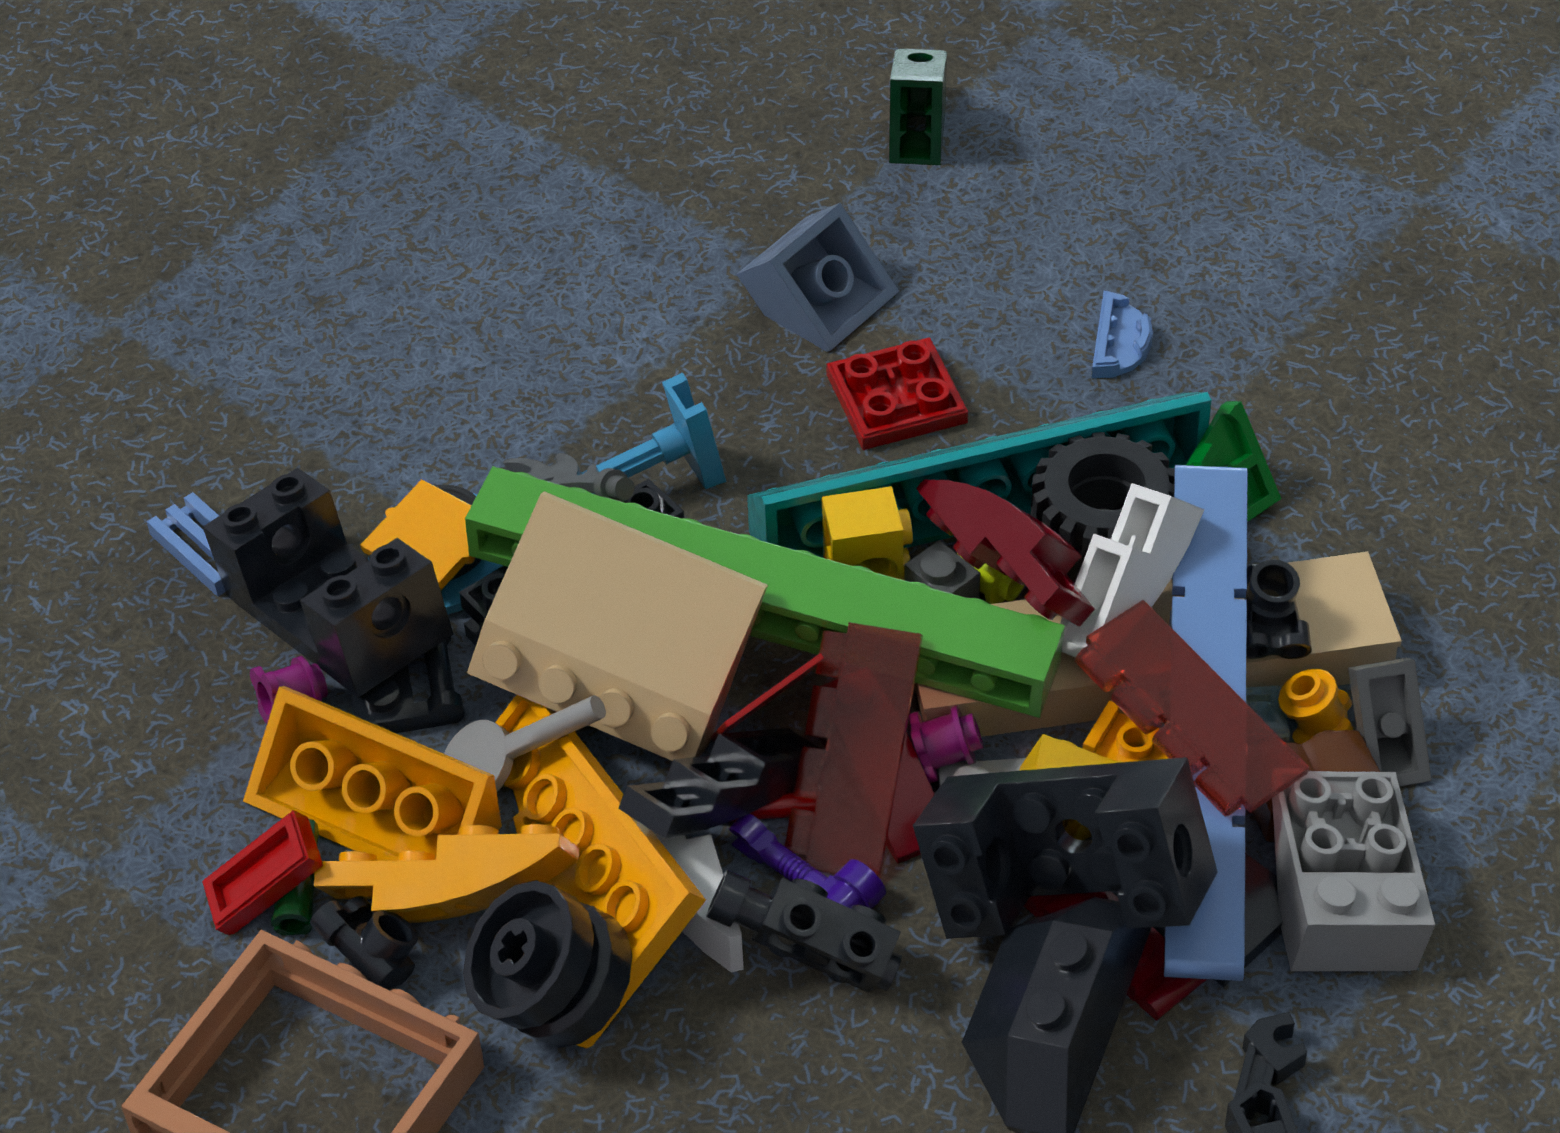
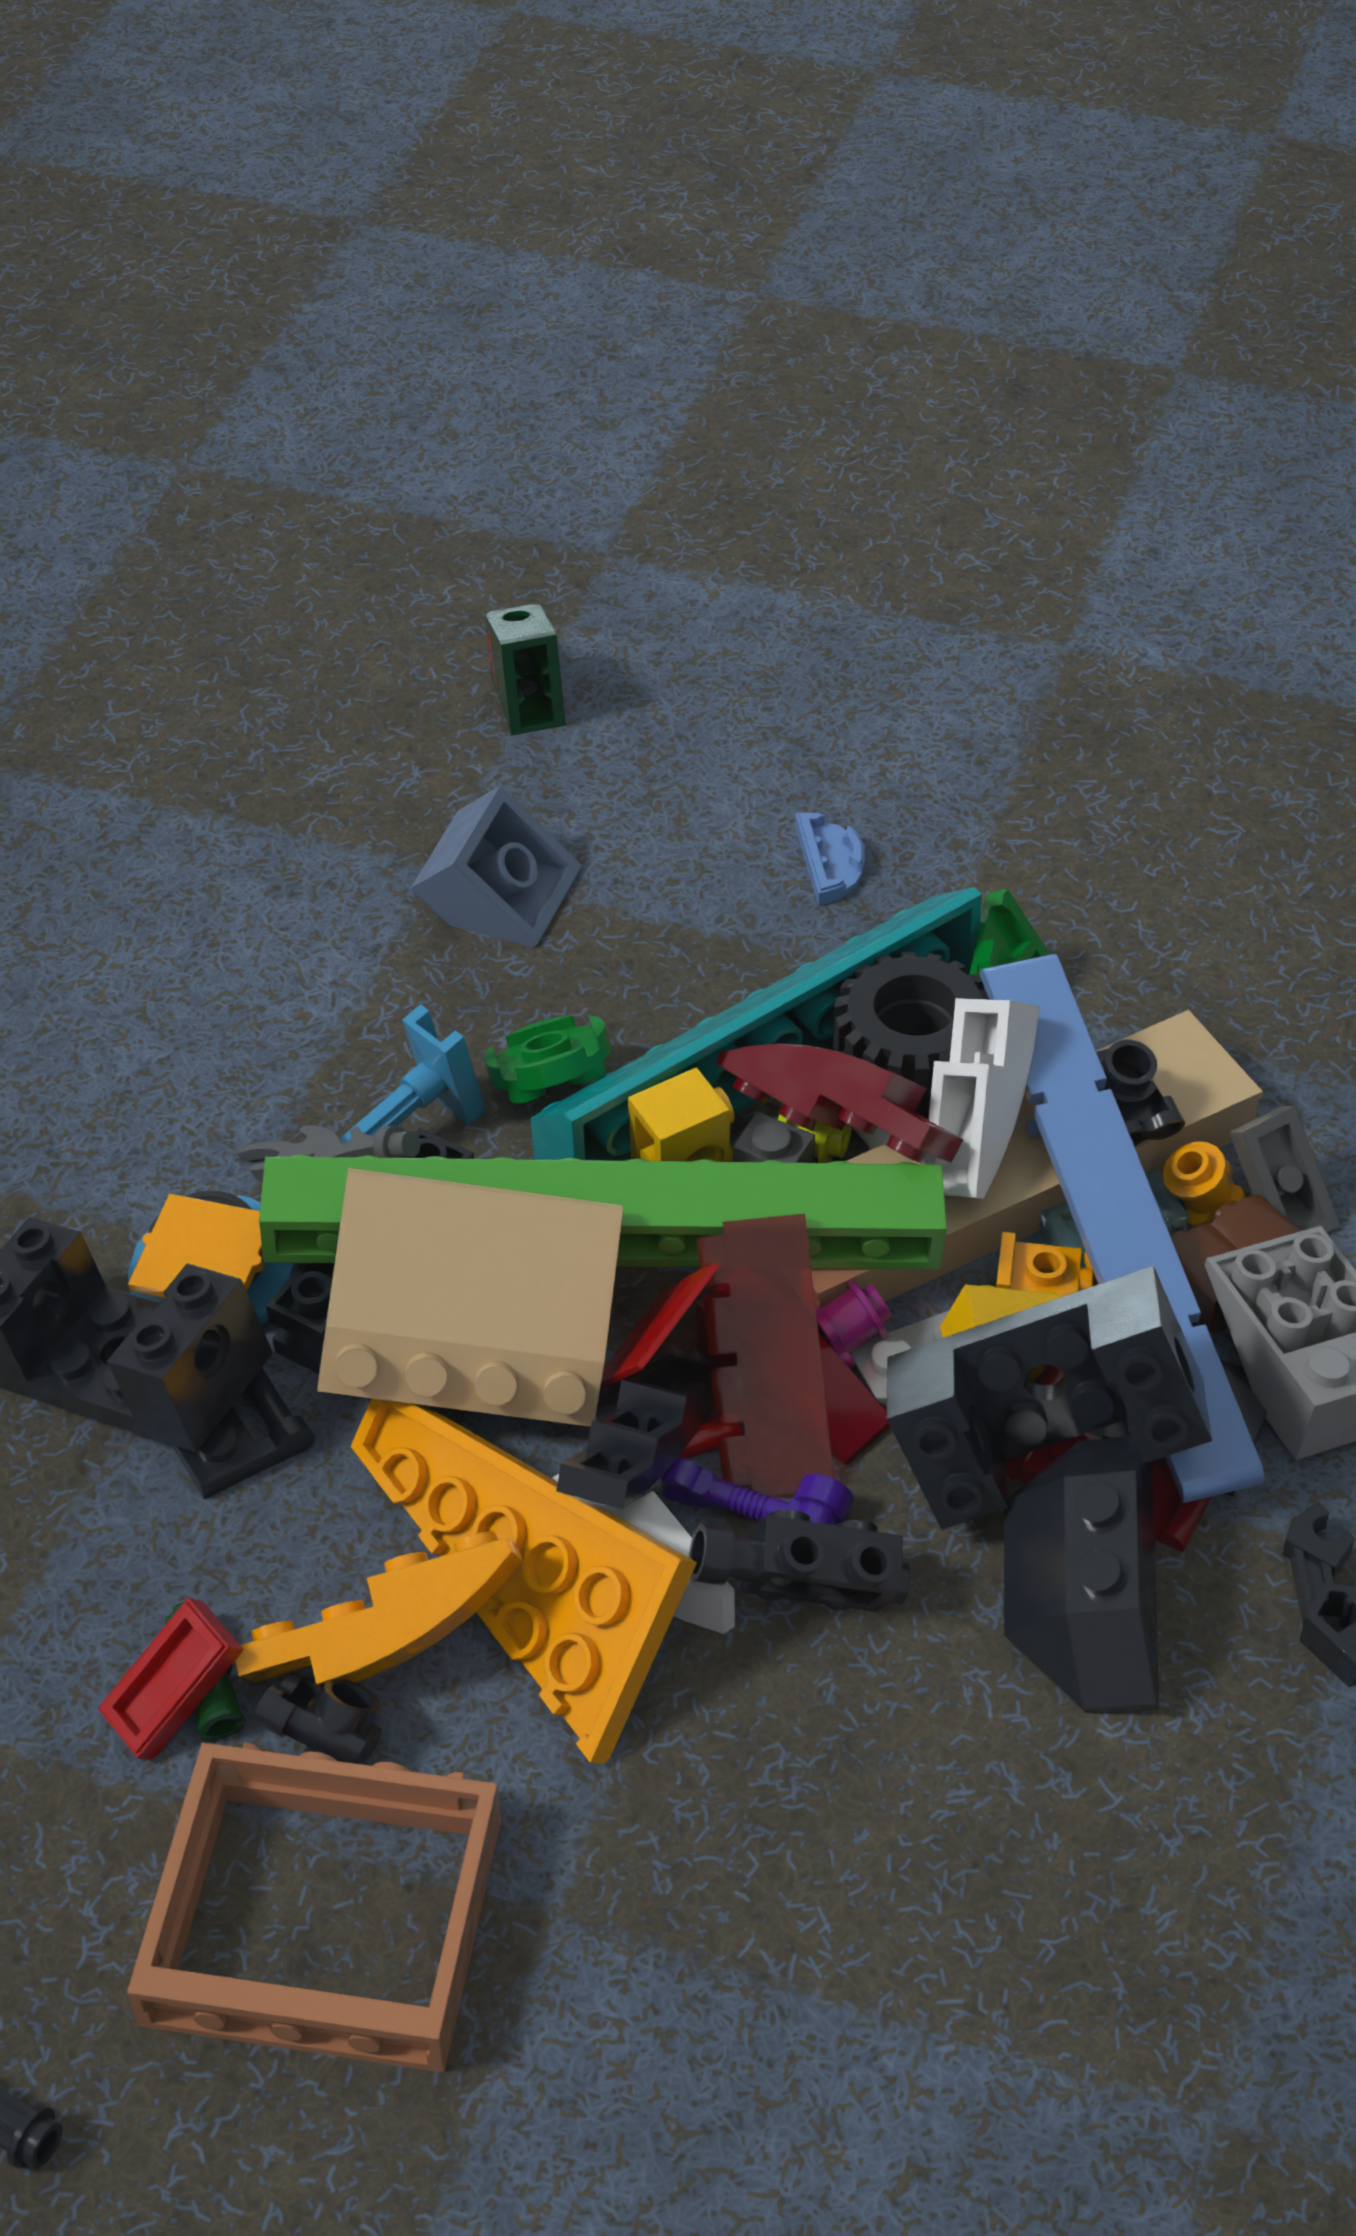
camera: 20 degrees left, 0 degrees up
light orange slope [243,686,502,861] -> none
magenta brick [250,656,328,724] -> none
light grey piece [444,695,606,791] -> none
black wheel [463,880,632,1048] -> none
red tile [826,337,968,450] -> none
clear red windscreen [1075,600,1309,817] -> none
none -> green plate [484,1015,612,1103]

